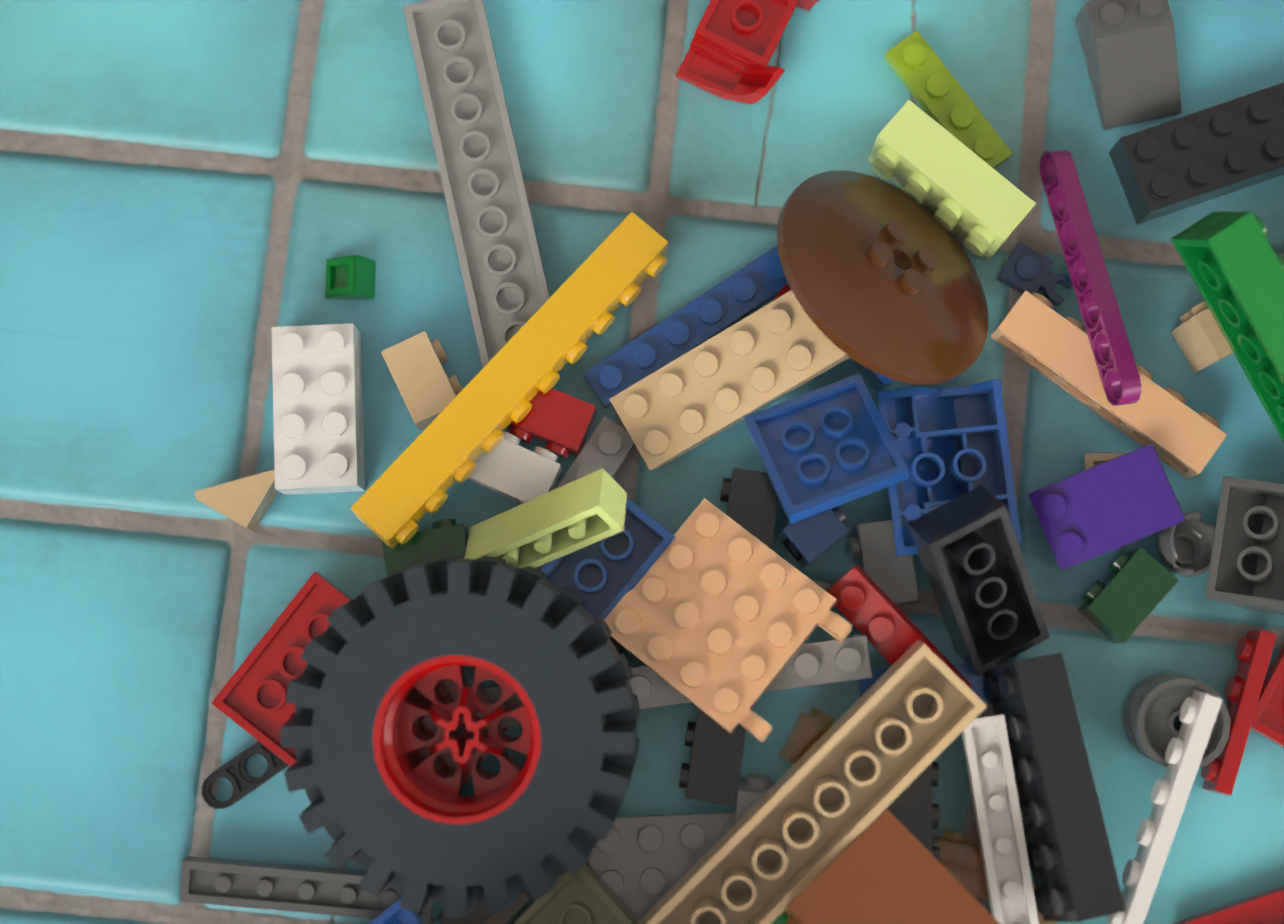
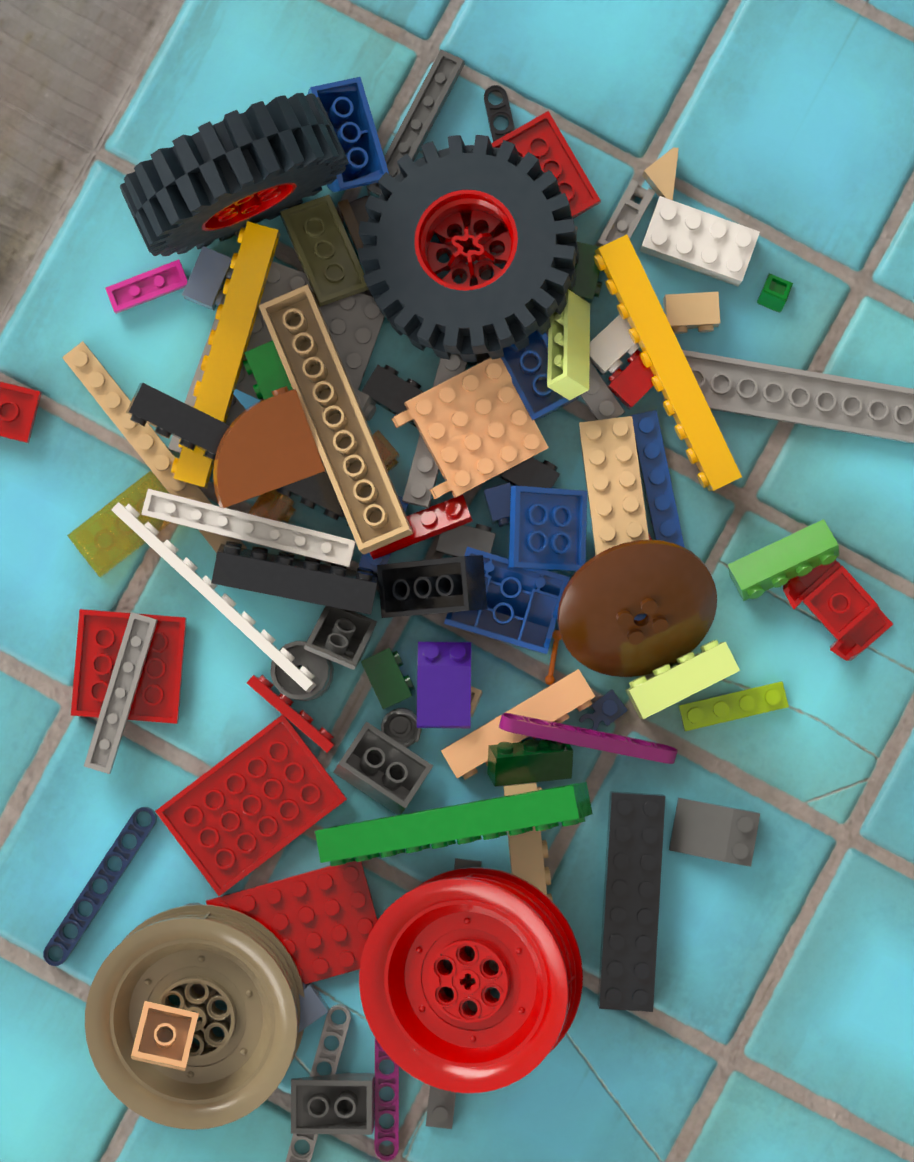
camera: 110 degrees right, 5 degrees up
none -> dark grey slope [304,606,377,670]
none -> dark green brick [487,739,574,787]
none -> orange hinge [545,630,562,685]
none -> light grey plate [598,179,656,246]
none -> bright green brick [728,519,839,601]

